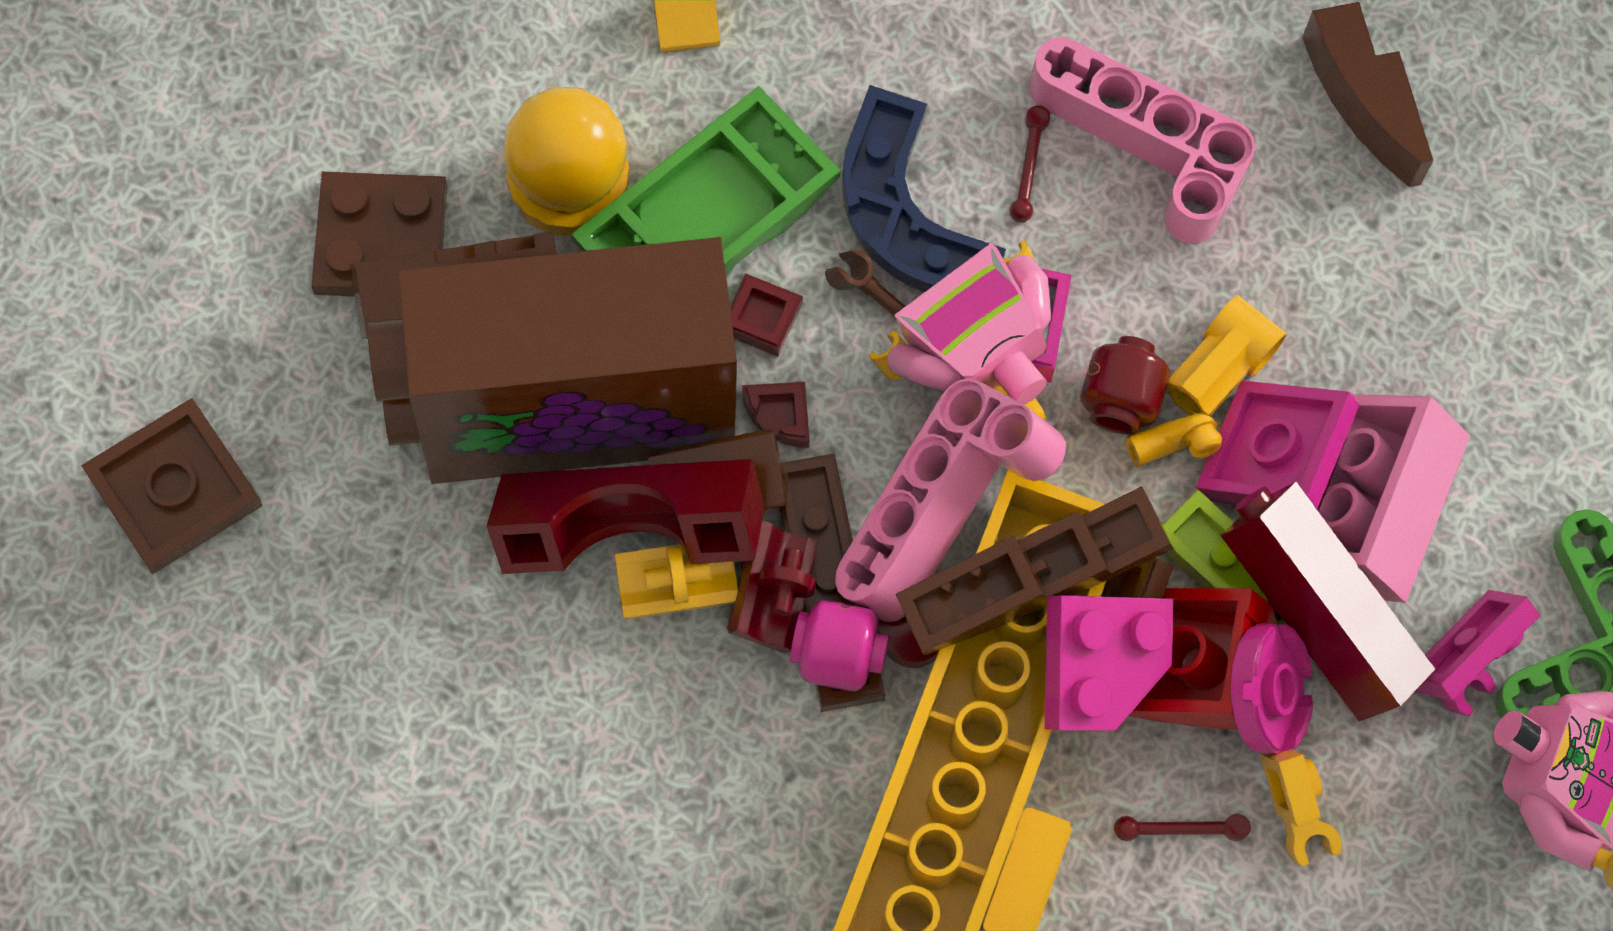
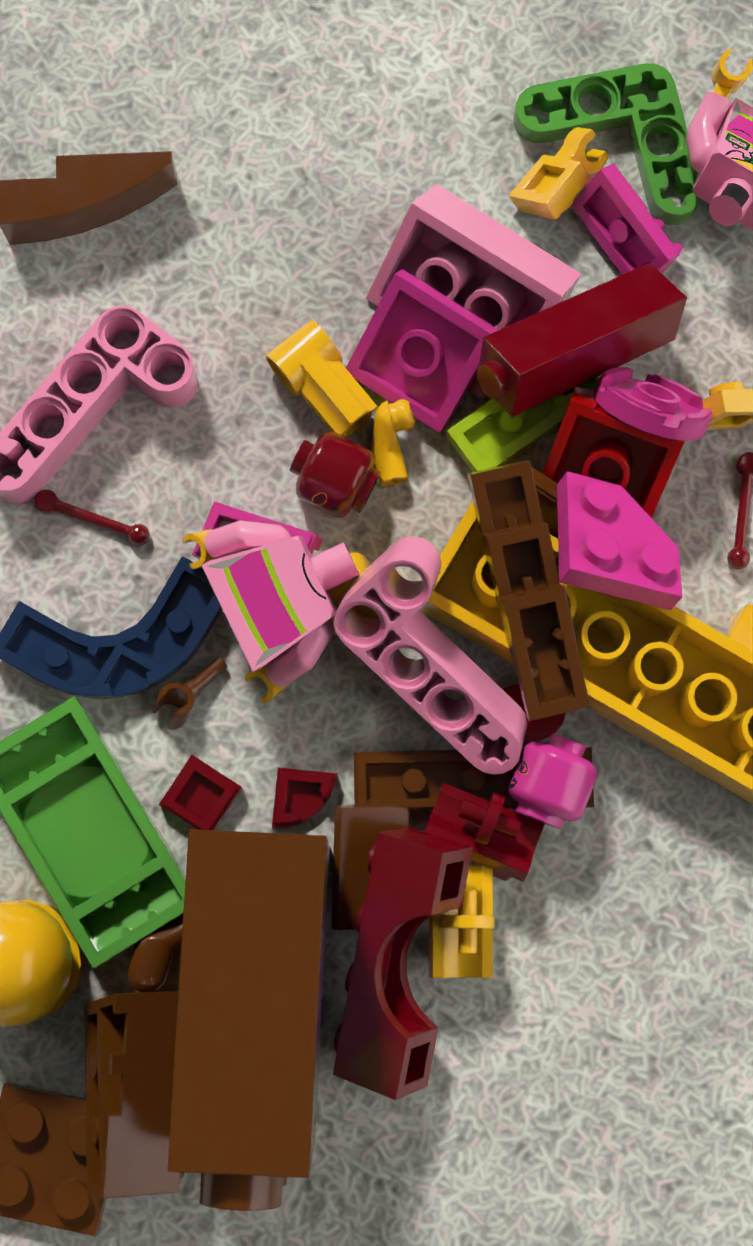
camera: 80 degrees left, 10 degrees up
none -> yellow plate [509,127,608,220]

